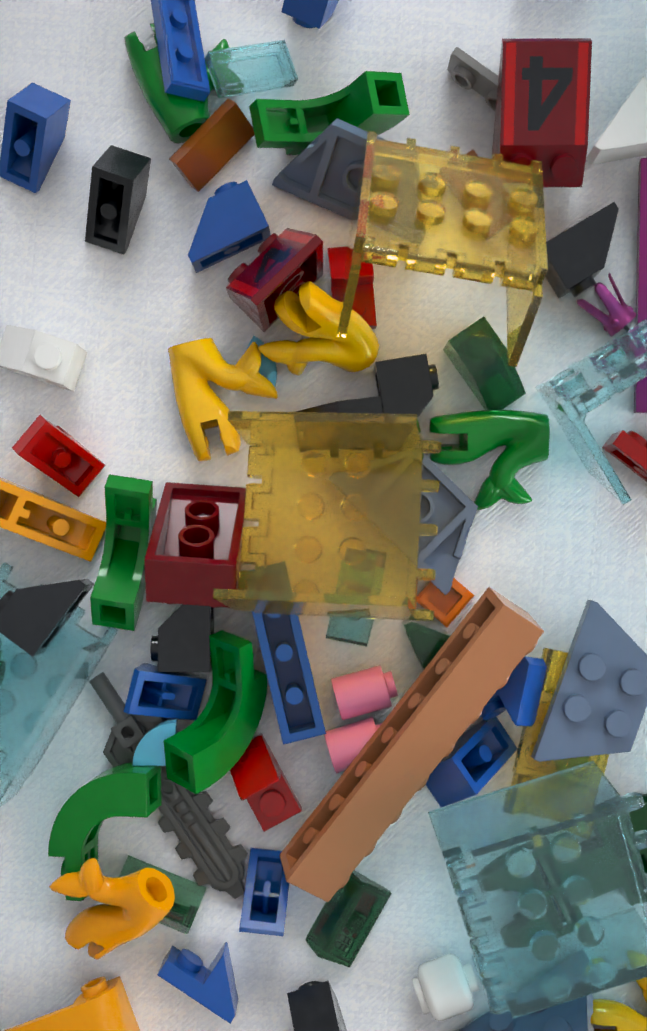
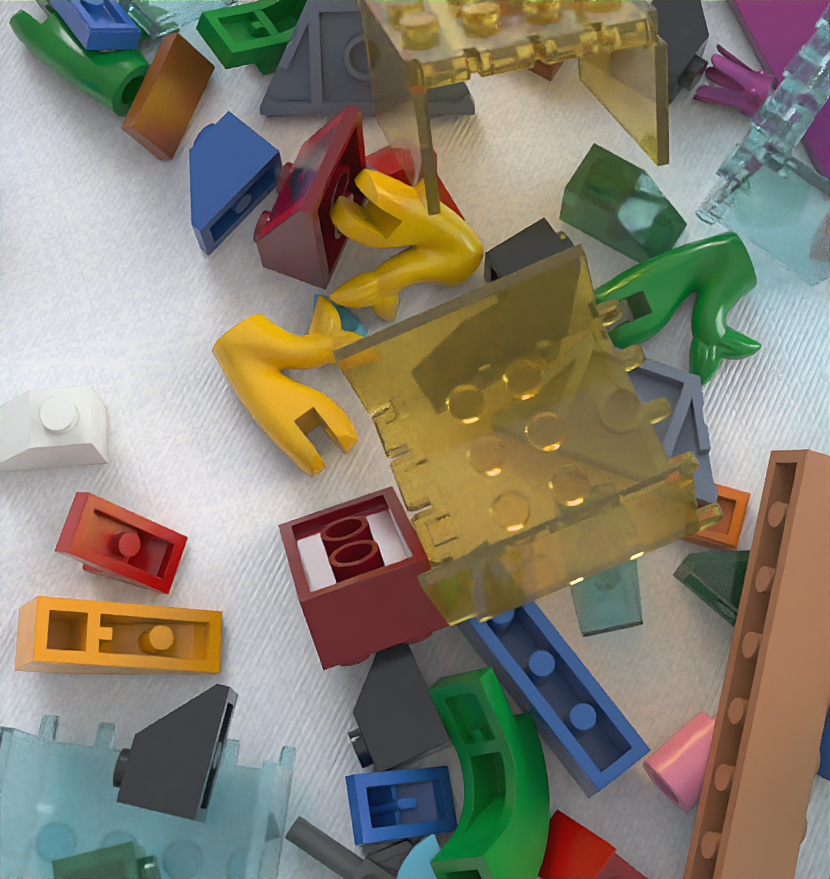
camera: 25 degrees left, 15 degrees down
black slope [85,145,151,255] -> none
green arch [90,474,157,631] -> none
bright pink brick [331,665,398,720] -> none

